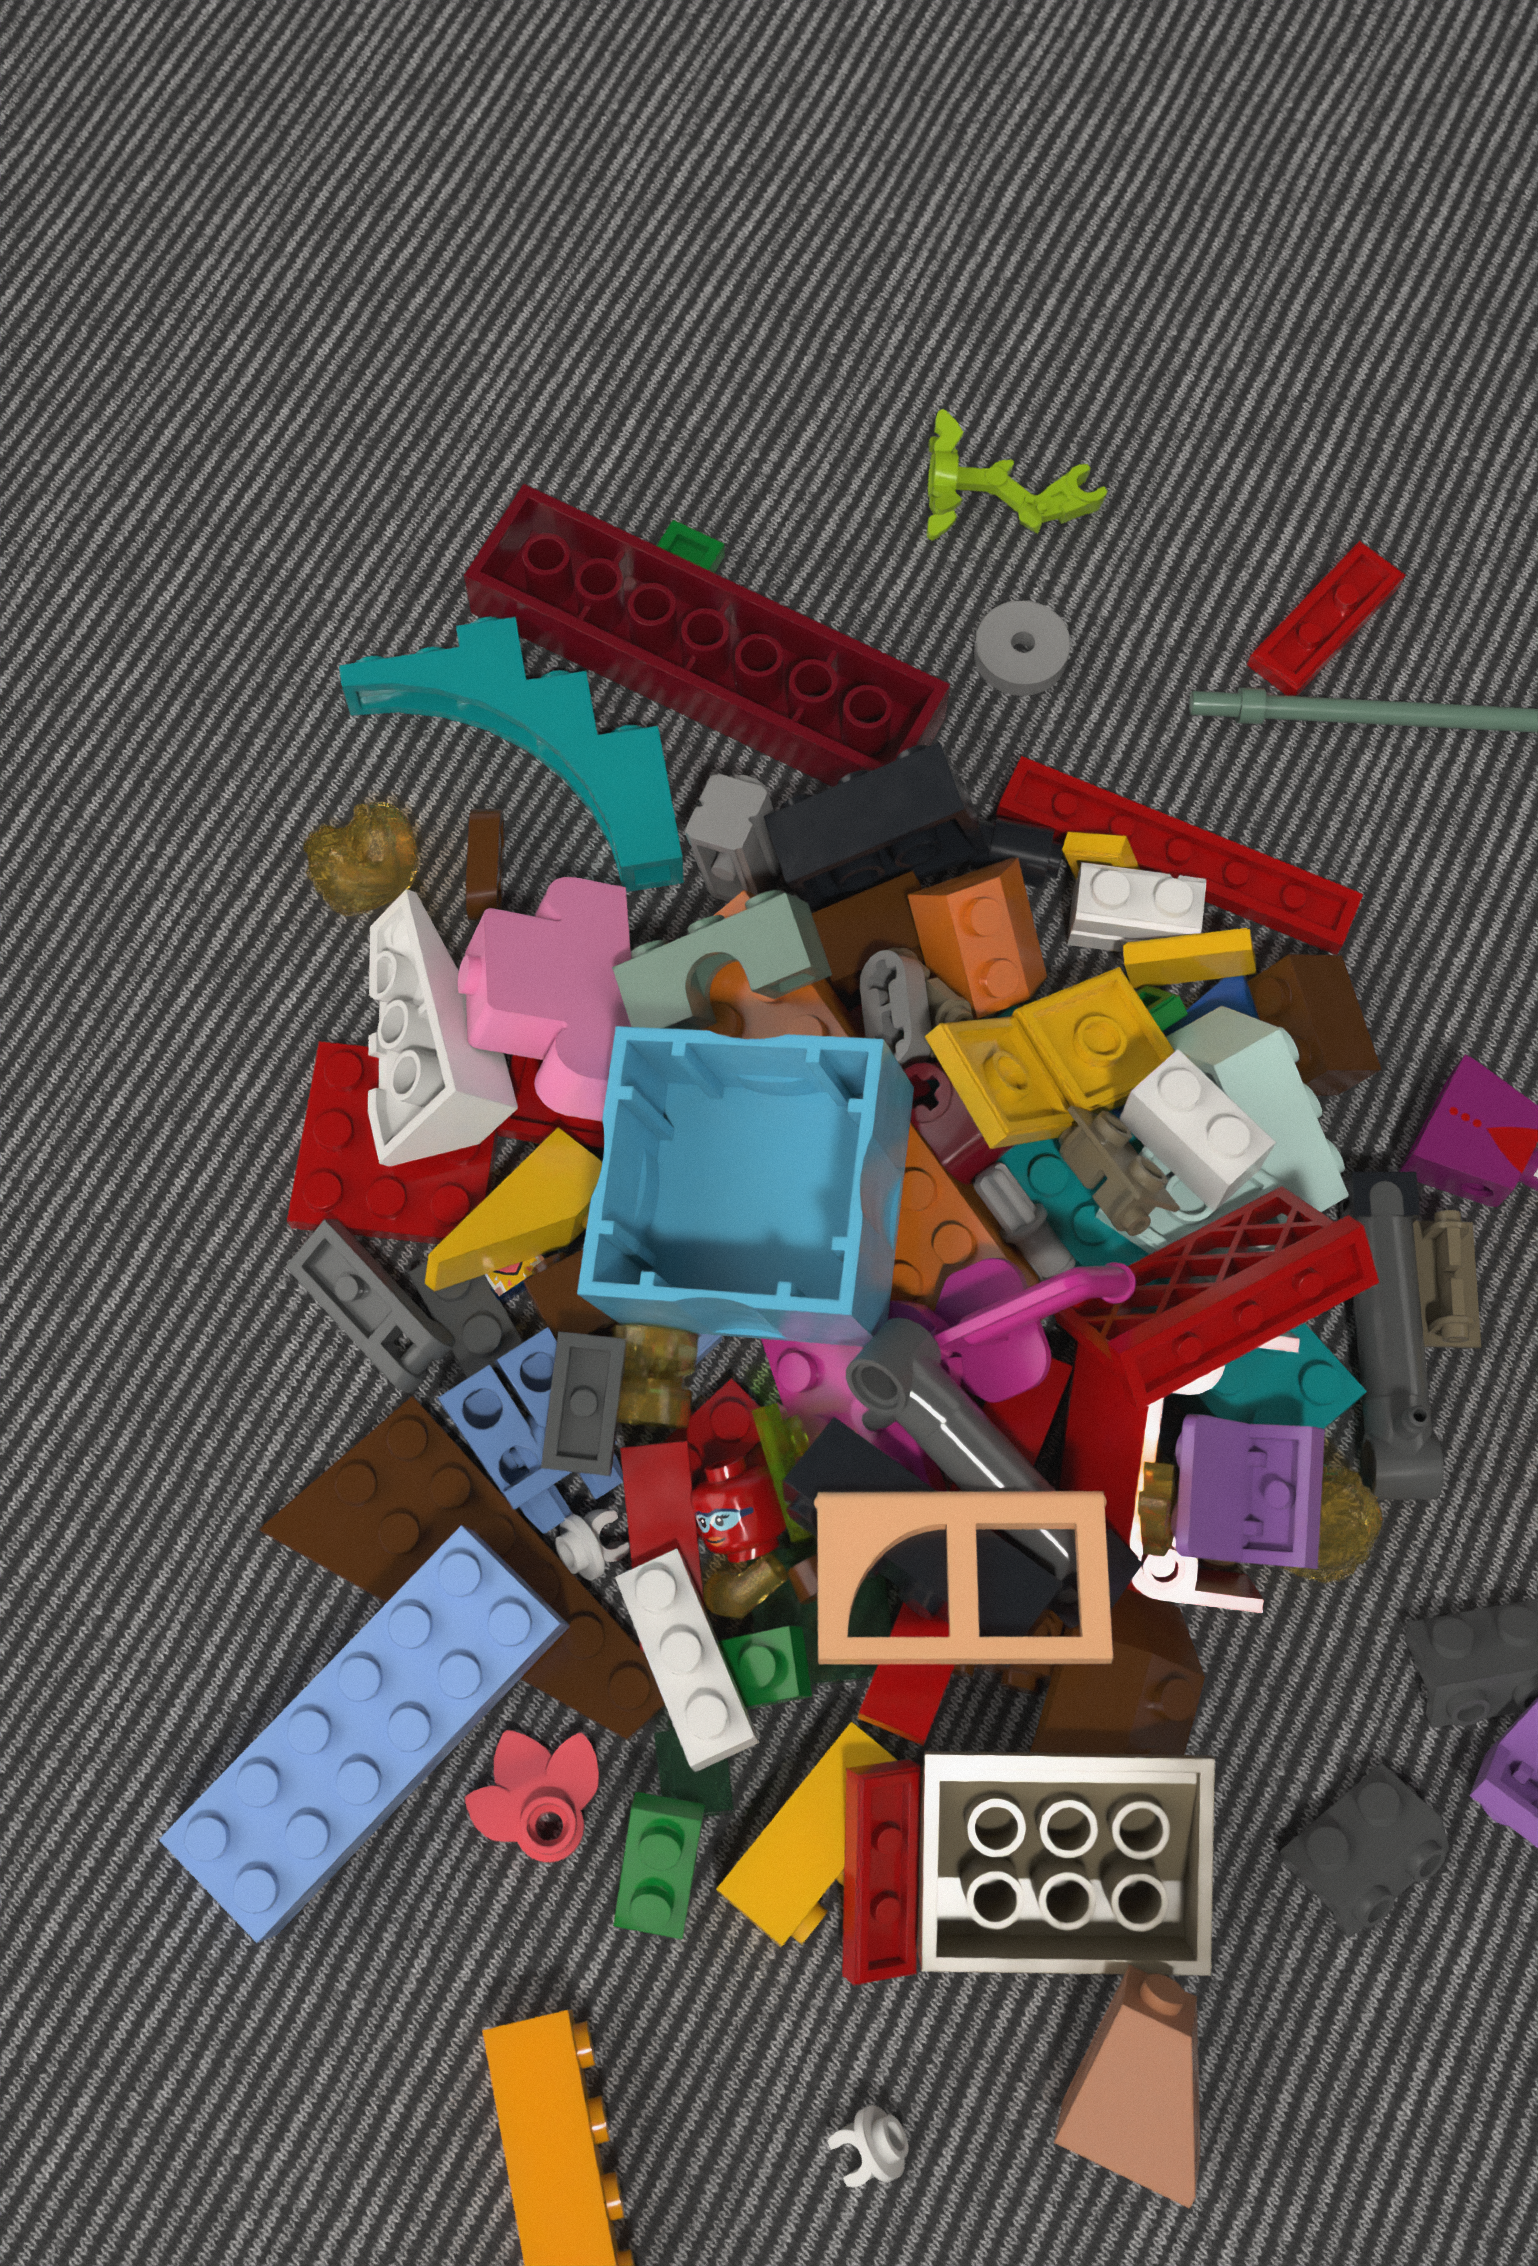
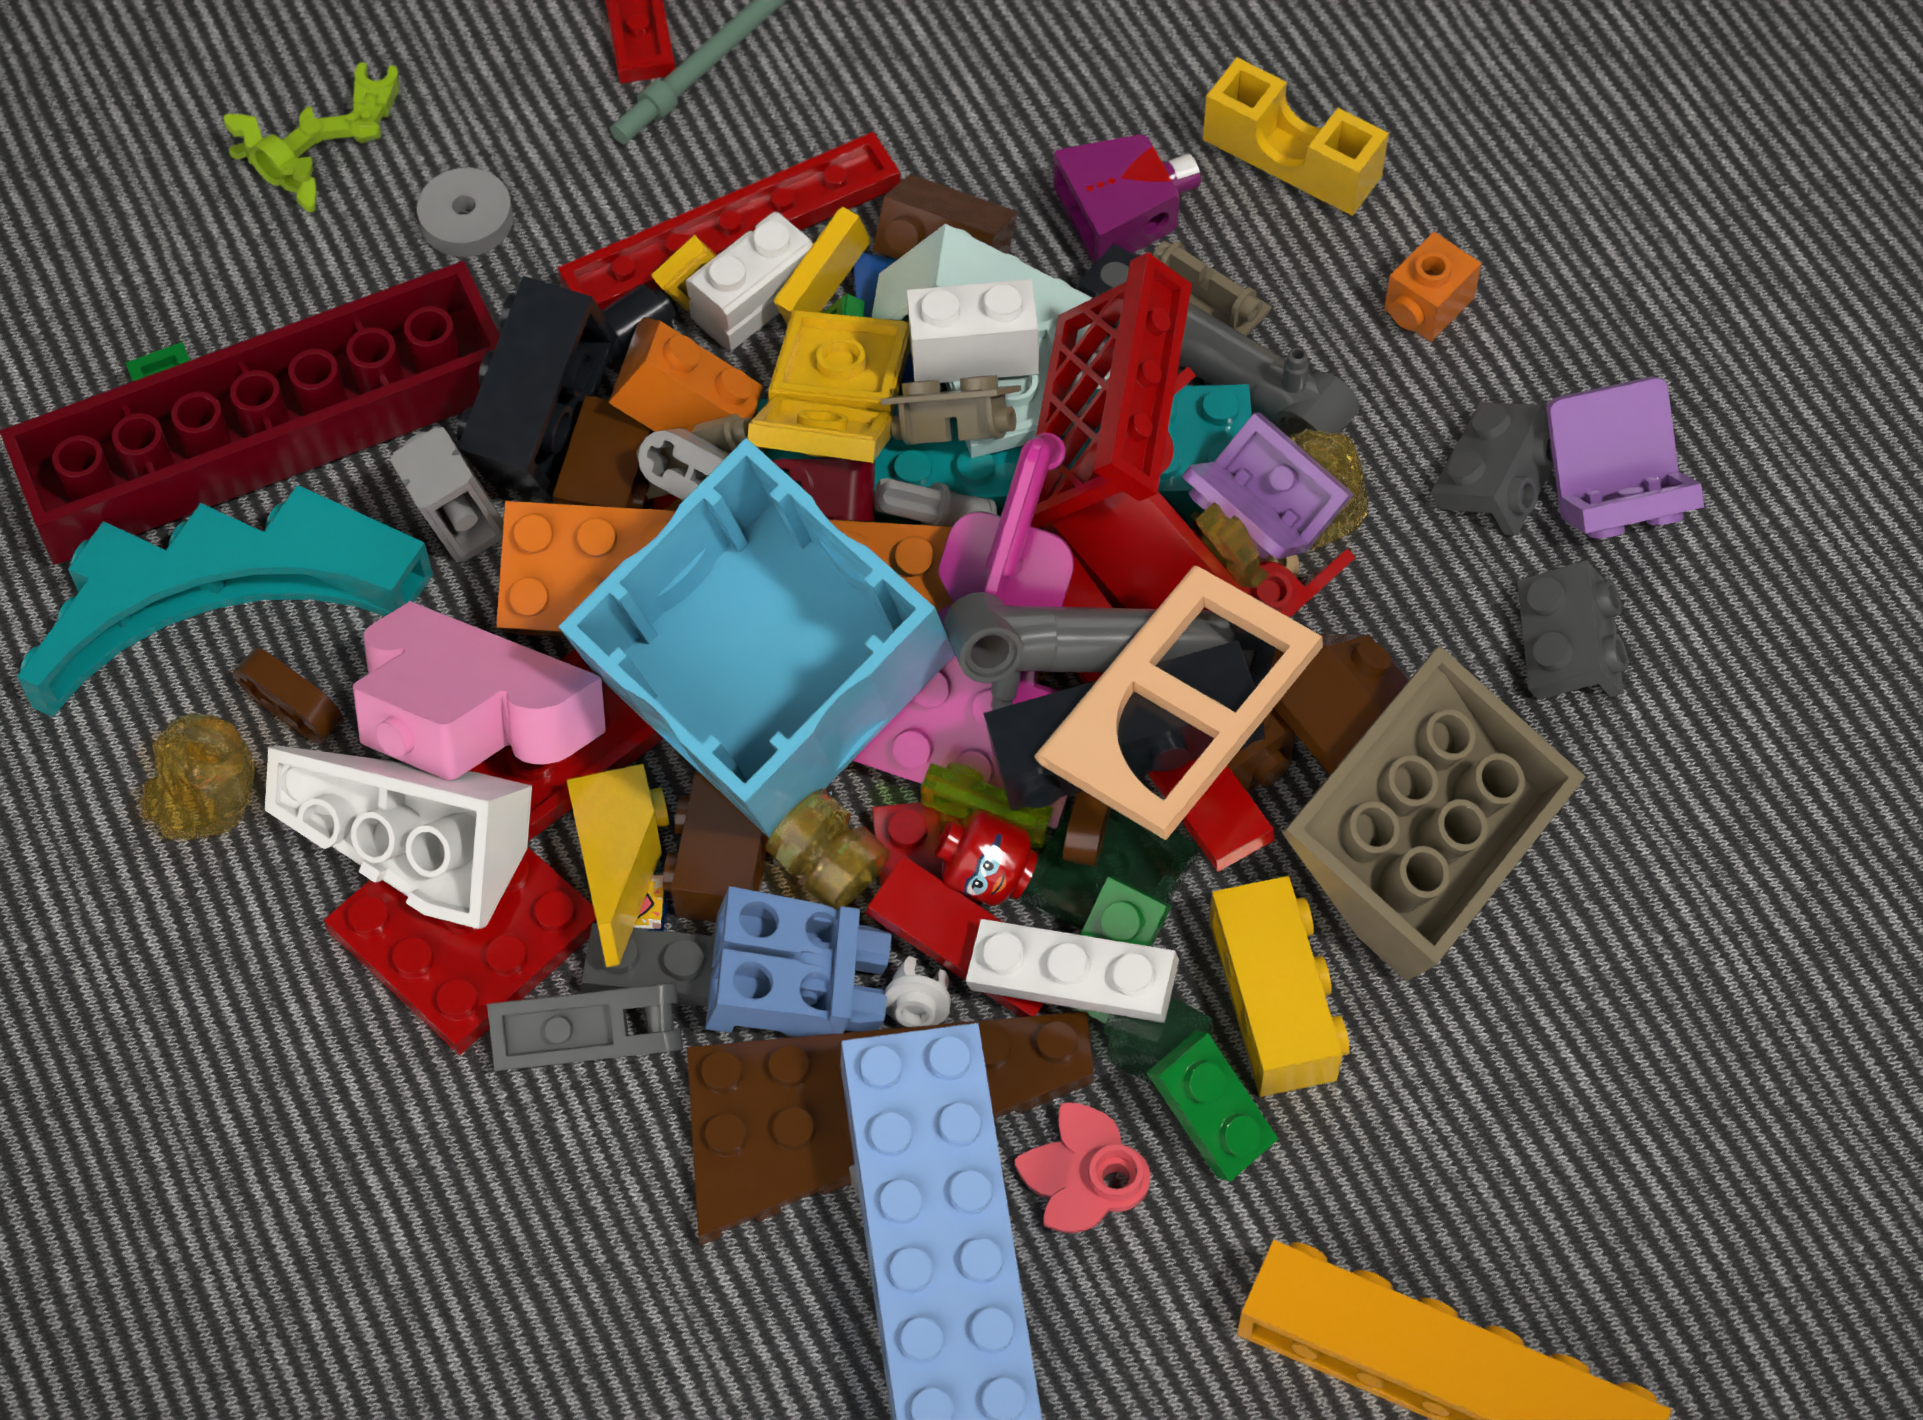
camera: 50 degrees left, 10 degrees down
dark grey plate [541,1331,628,1476] -> none
sand green arch [612,890,832,1030] -> none
clear yellow arm [703,1553,788,1619] -> none
white plate [827,2105,908,2187] -> none
red tile [842,1759,921,1985] -> none
nougat slope [1054,1965,1200,2209] -> none

